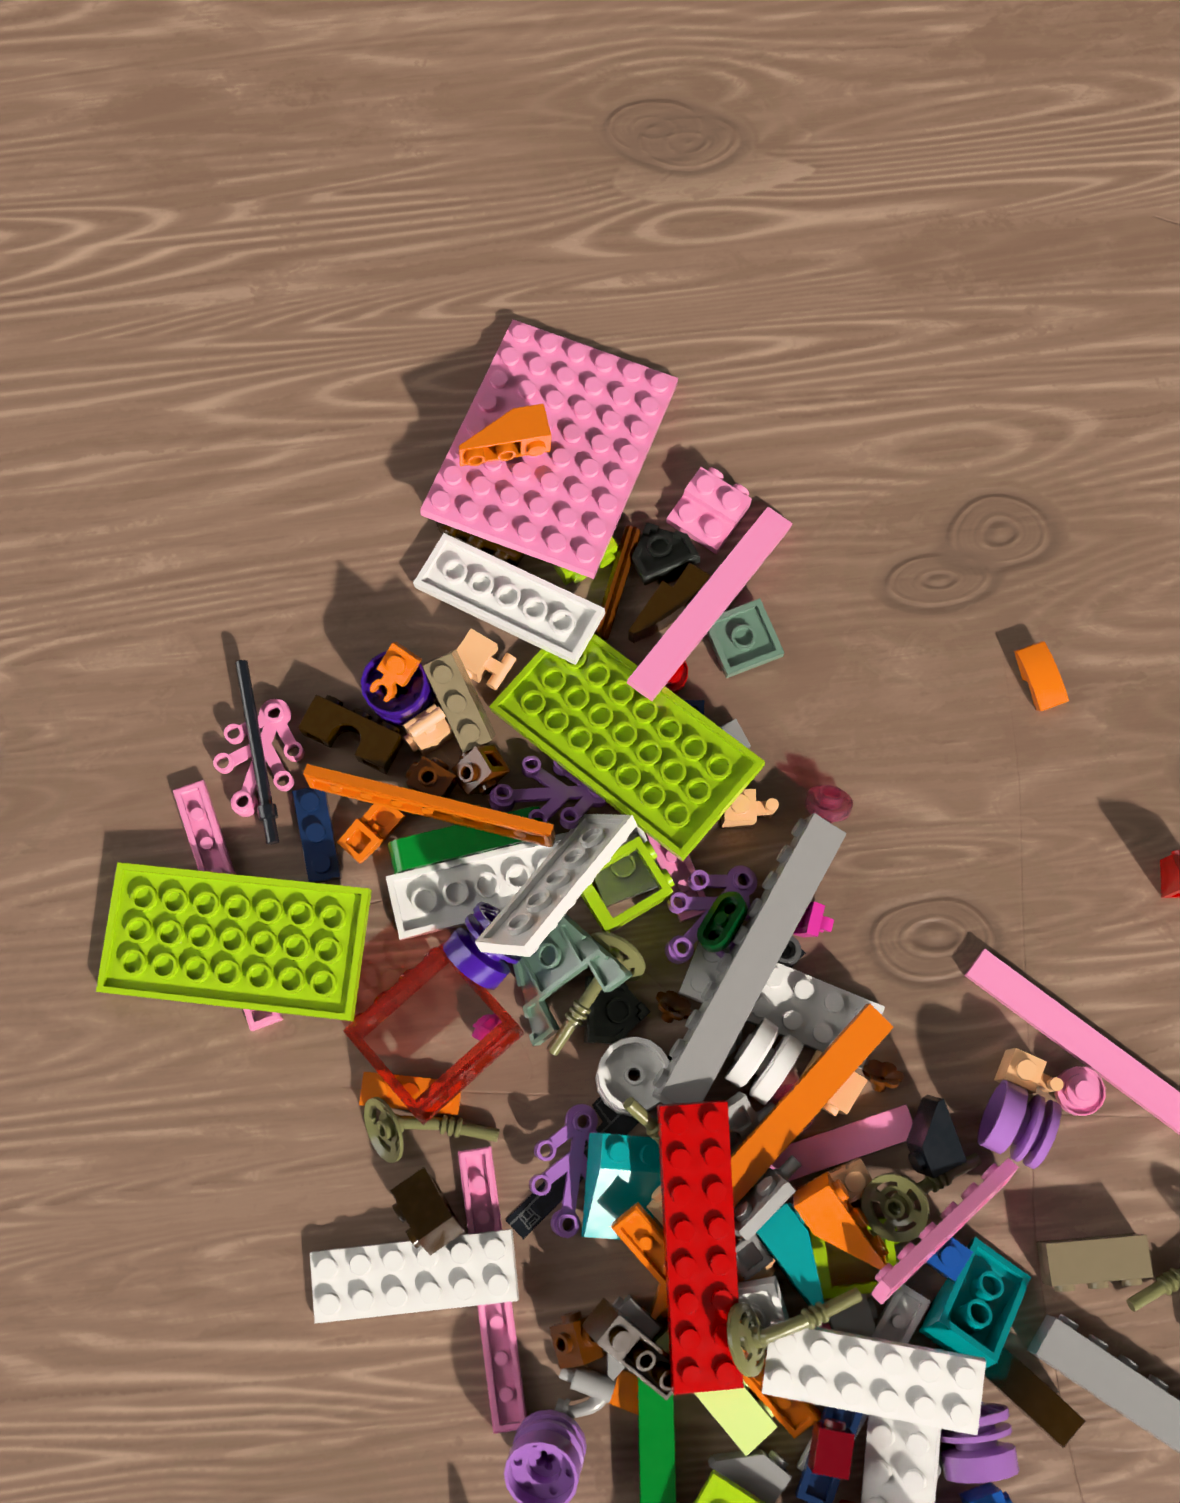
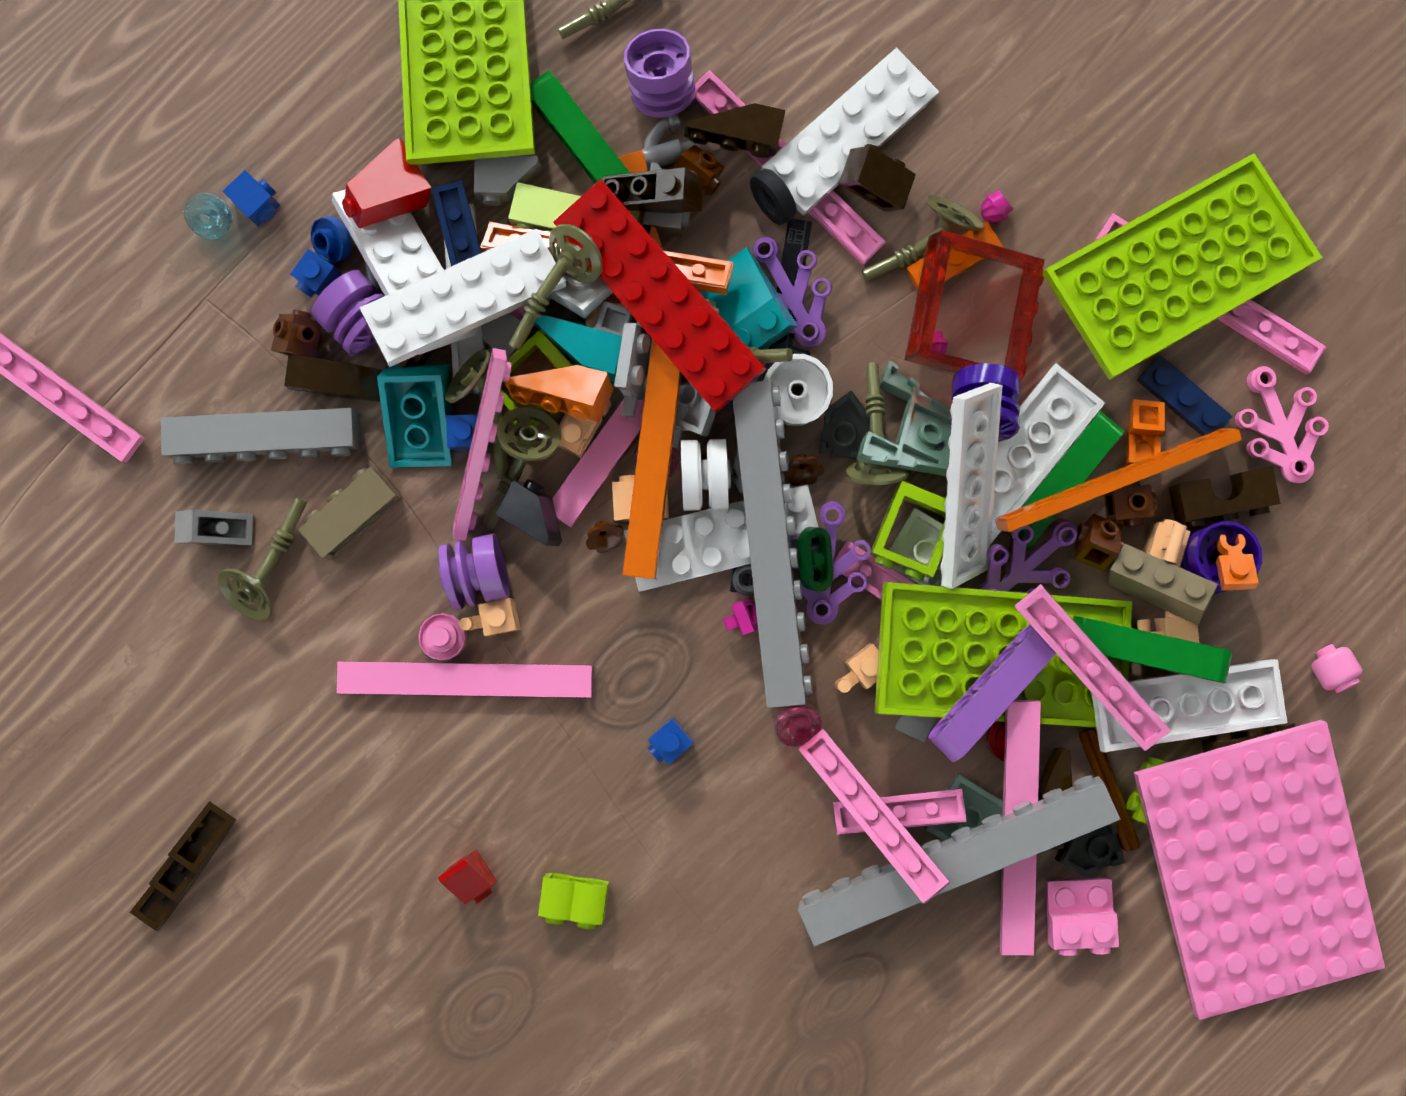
camera: 150 degrees right, 10 degrees up
black bar [235,660,279,845] -> none
orange slope [459,403,551,466] -> none
dark red brick [808,1418,855,1480] -> none
orange slope [1014,641,1069,711] -> none
none -> reddish brown brick [271,310,322,358]
none -> olive dish [445,349,509,479]
none -> lime brick [538,873,609,929]
none -> blue brick [648,717,694,764]
none -> dark brown slope [684,103,786,158]
none -> black tyre [750,169,797,225]
none -> light grey brick [798,775,1120,946]
none -> bright pink plate [799,729,950,904]
none -> bright pink tile [833,789,967,835]
none -> medium lavender beam [928,624,1056,762]
none -> dark pink plate [981,190,1013,223]
none -> bright pink plate [1015,584,1171,751]
none -> green beam [1073,616,1233,683]
none -> bright pink head [1311,644,1363,694]

